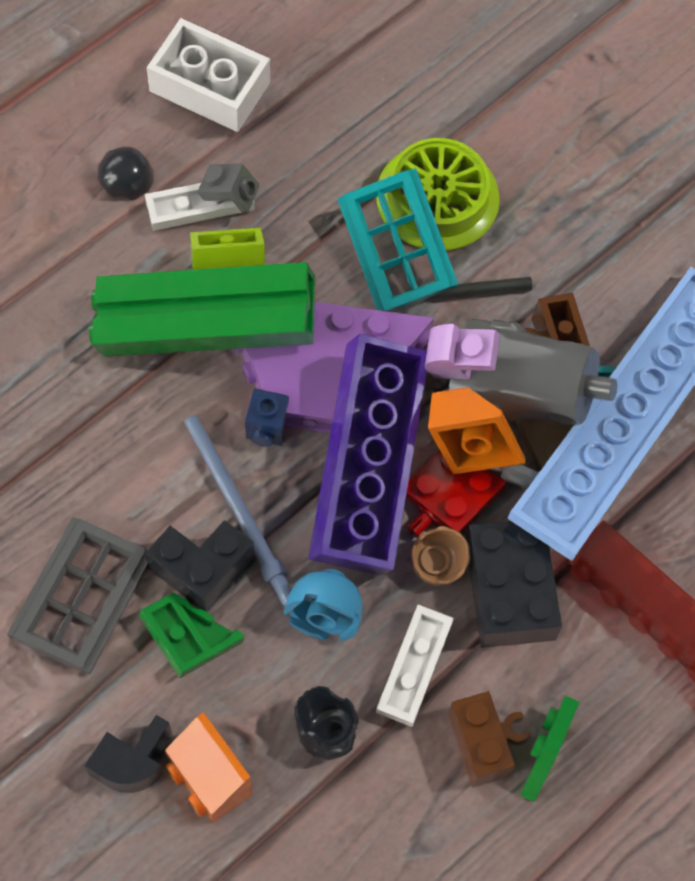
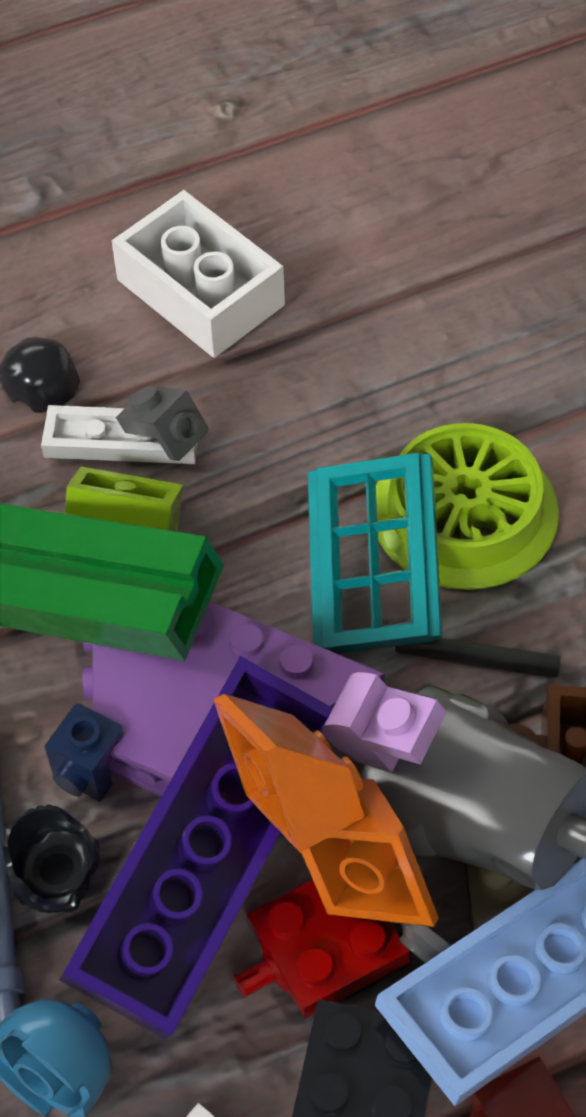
camera: 25 degrees right, 10 degrees down
medium nougat hair [410,526,471,586] -> none
none -> black hair [2,804,100,913]
none -> orange slope [213,694,365,852]

